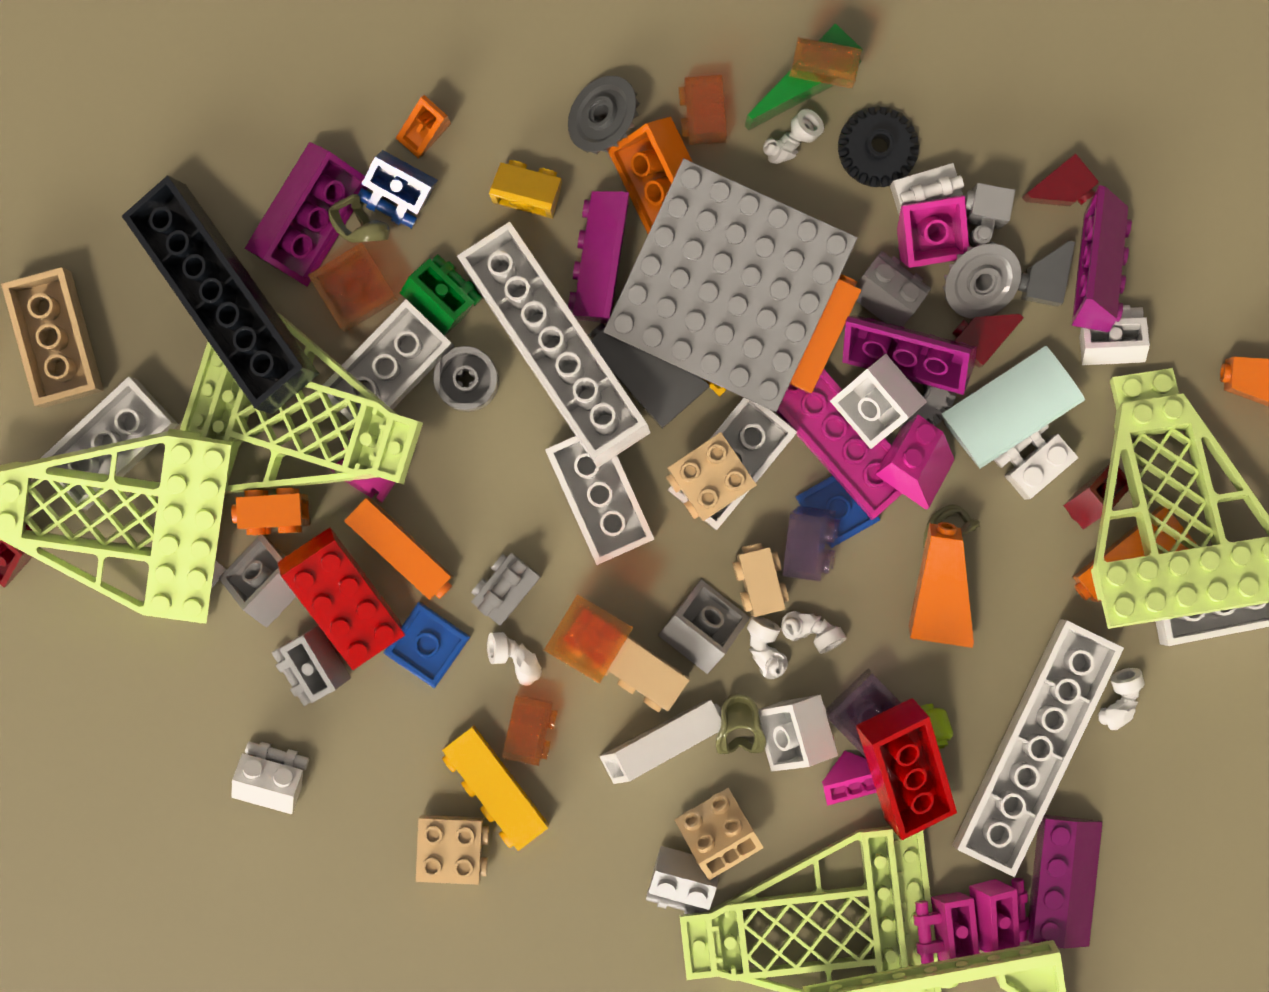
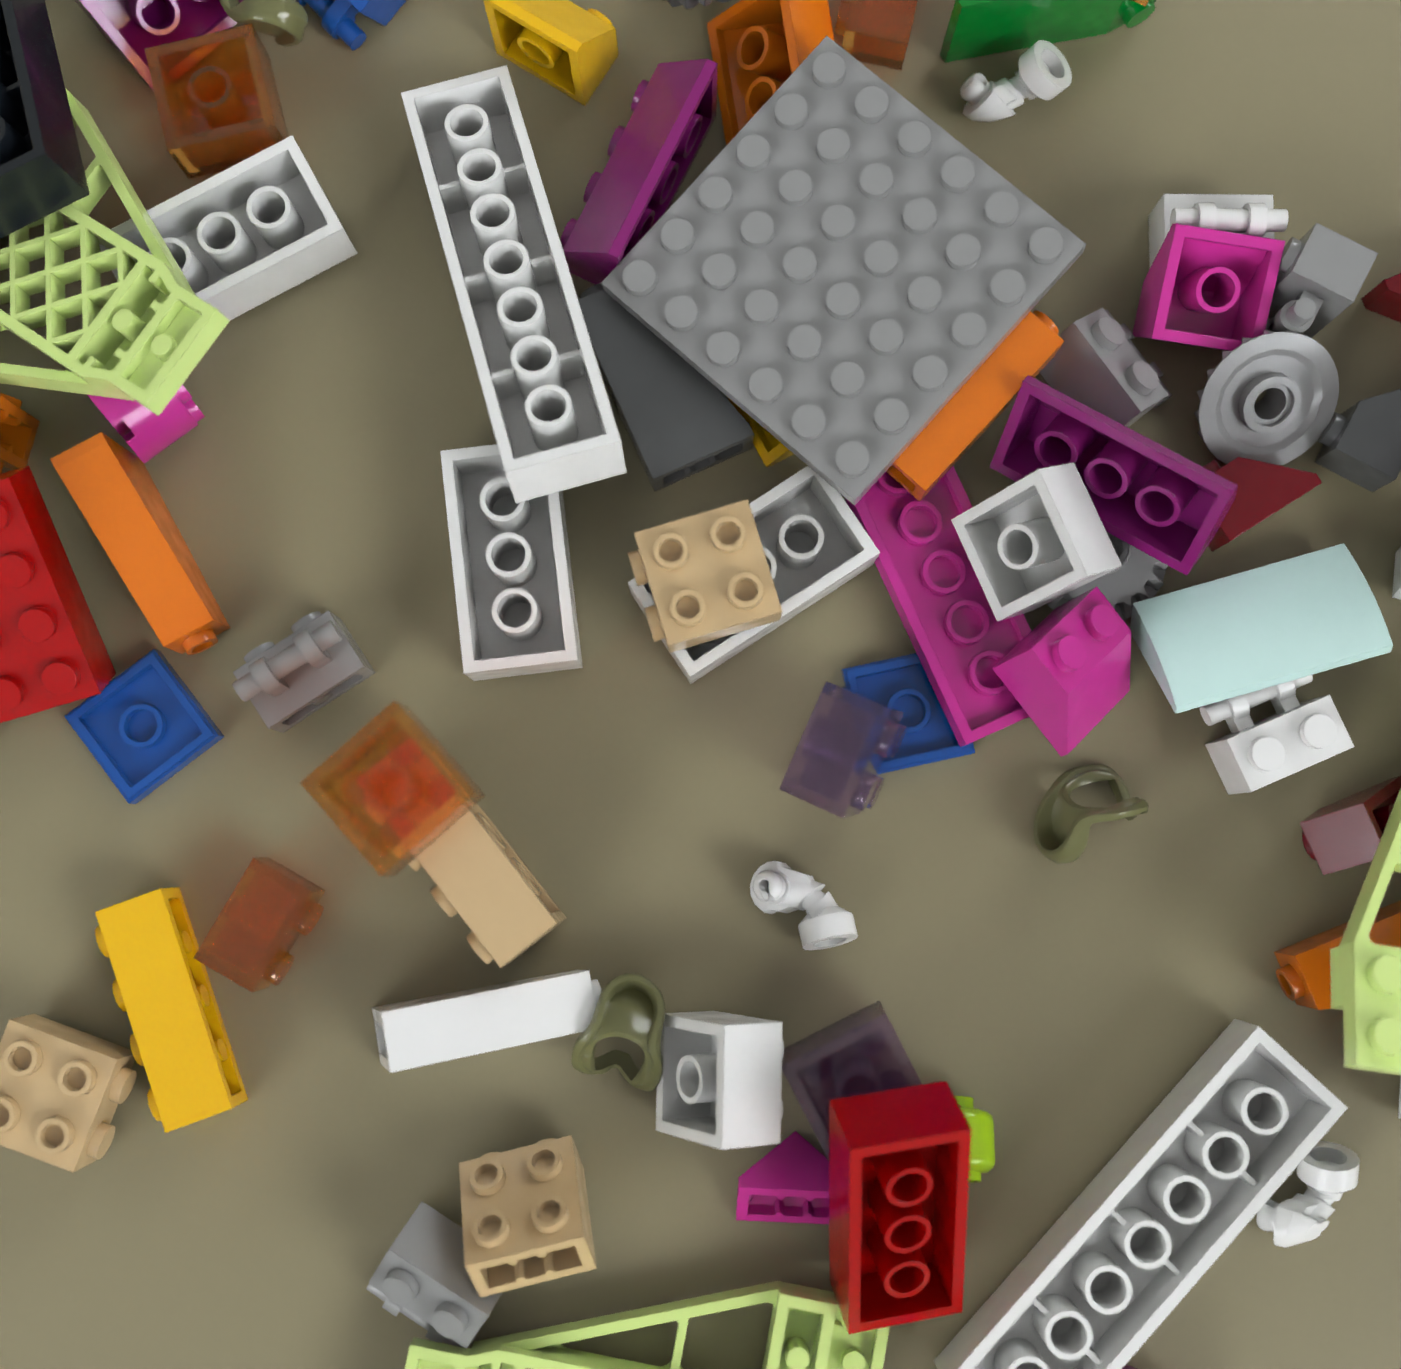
camera: 20 degrees right, 5 degrees down
green brick [400,254,483,336] -> none
light grey brick [434,346,499,412] -> none
white arm [487,632,542,686] -> none
light grey slope [658,579,750,674] -> none
tan brick [732,543,789,617] -> none
white arm [747,616,788,679] -> none
black gear [838,105,920,187] -> none
orange slope [909,522,974,648] -> none

